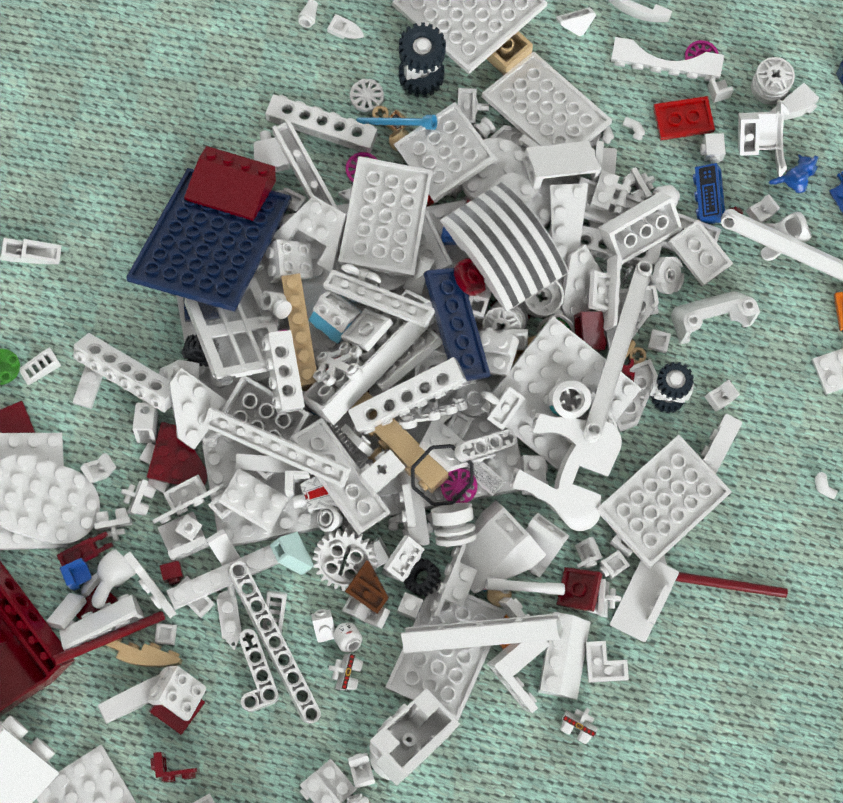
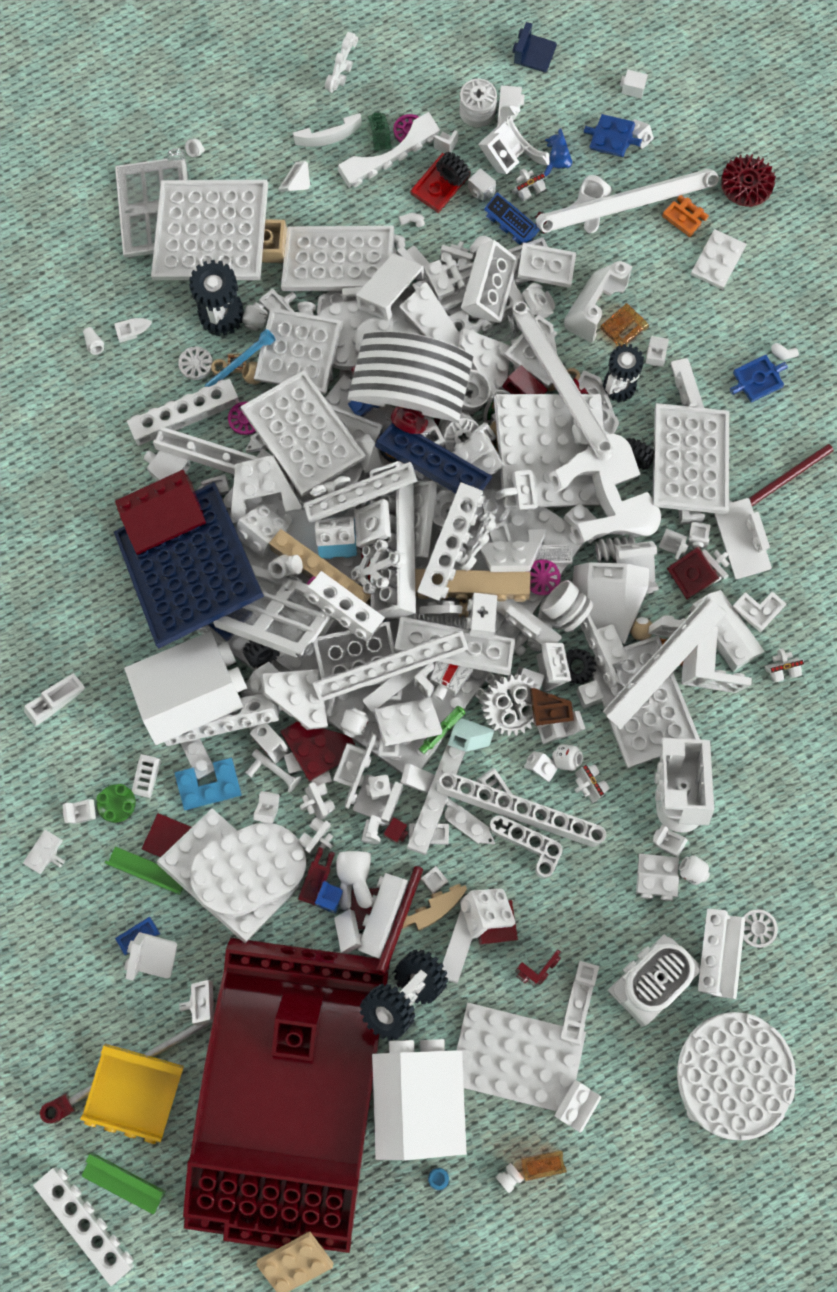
camera: 40 degrees left, 0 degrees up
white wing [124,552,177,618] -> none
white cone [317,506,343,532] -> none
black piece [411,444,474,506] -> none
white beam [454,429,517,462] -> none
white piece [485,578,565,595] -> none
white hat [548,381,591,419] -> none
white bracket [588,254,622,331] -> none
white plate [647,329,671,353] -> none
white bracket [745,194,780,223] -> none
none -> white brick [124,631,247,745]
none -> dark azure plate [175,757,242,811]
none -> white head [242,302,268,331]
none -> white piece [245,749,302,793]
none -> white head [340,707,369,738]
none -> black plate [360,949,448,1041]
none -> white piece [361,815,389,844]
none -> clear green bracket [368,112,392,151]
none -> bright green piece [419,706,465,754]
none -> black tyre [436,152,470,186]
none -> white hips [512,169,546,202]
none -> white piece [595,535,635,563]
none -> clear orange plate [600,303,649,347]
none -> black tyre [626,438,654,470]
none -> blue plate [730,355,788,403]

